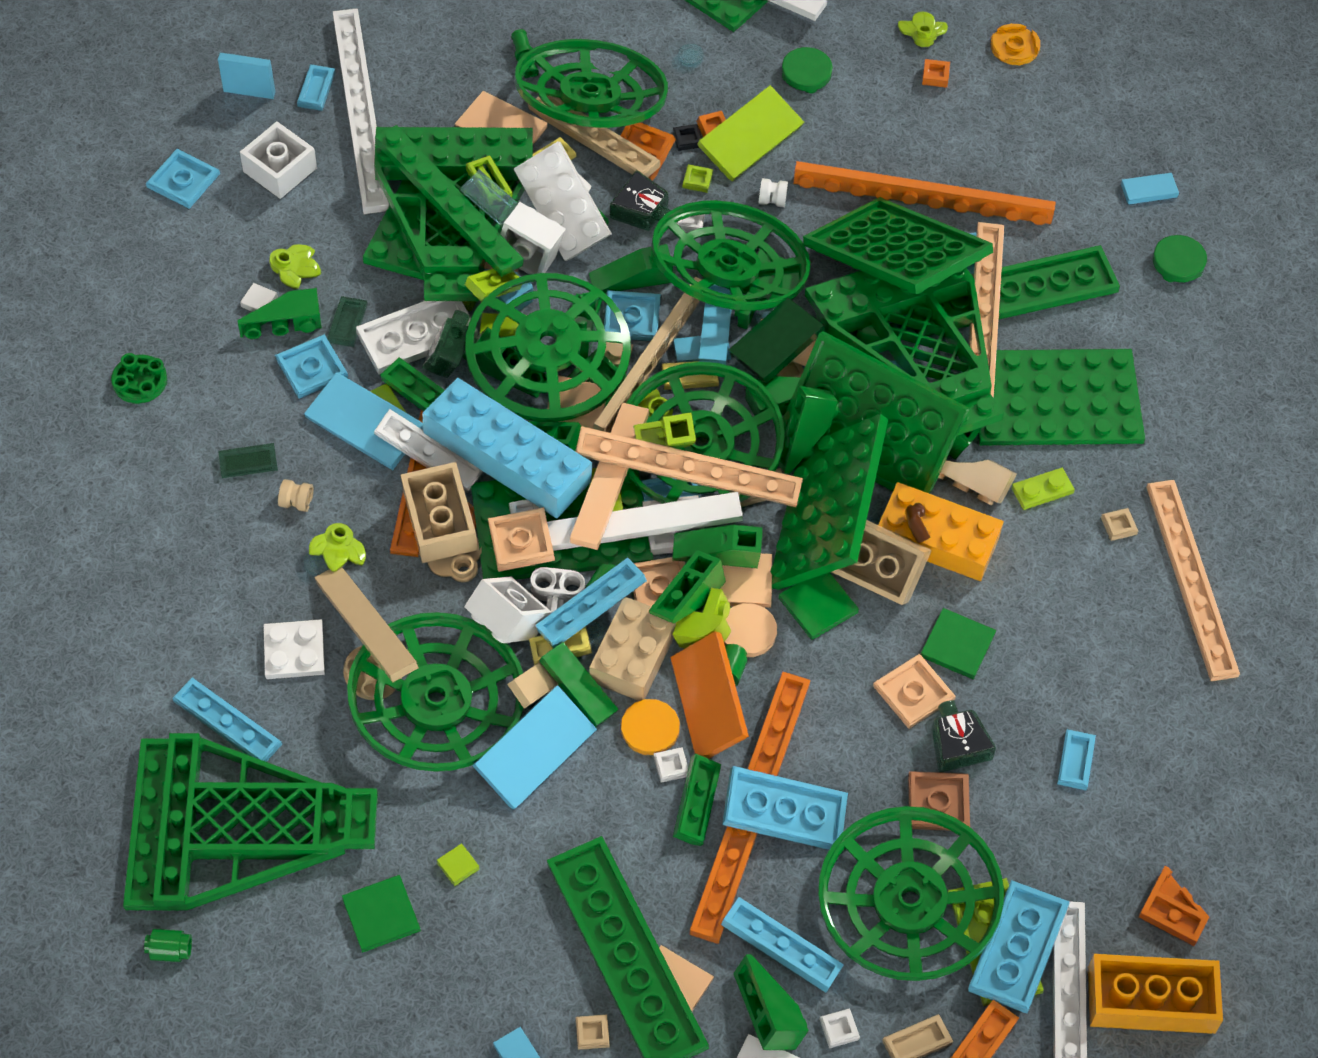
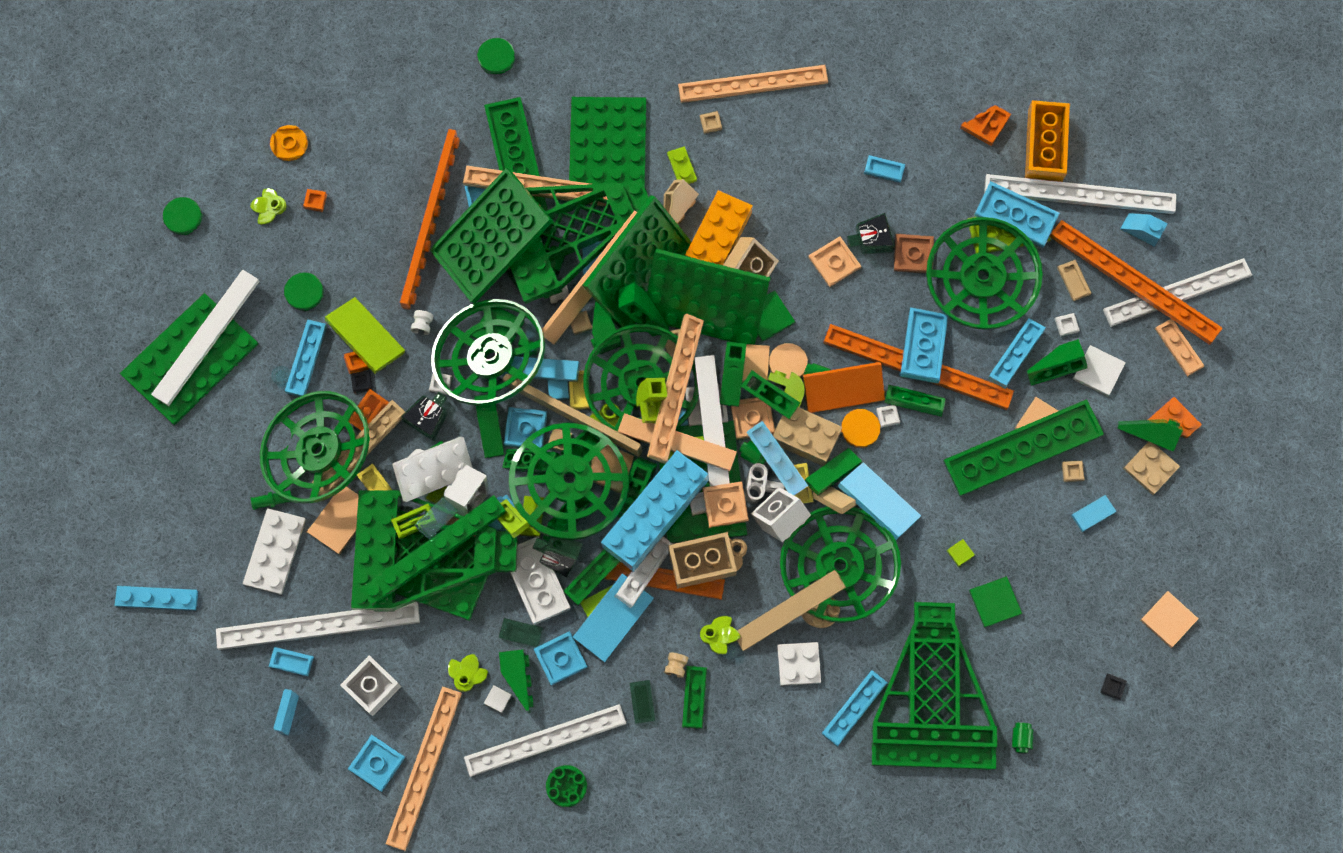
camera: 85 degrees left, 15 degrees up
lime tile [682,164,713,193] -> none
dark green tile [729,297,826,384] -> none
reddish brown arm [905,503,931,544] -> none
green tile [921,608,996,680] -> none
medium azure tile [1121,173,1179,204] -> none
none -> white plate [243,508,306,595]
none -> medium azure plate [285,319,327,397]
none -> light nougat tile [386,686,462,851]
none -> white tile [464,704,626,777]
none -> green tile [682,666,707,729]
none -> clear green tile [834,541,877,570]

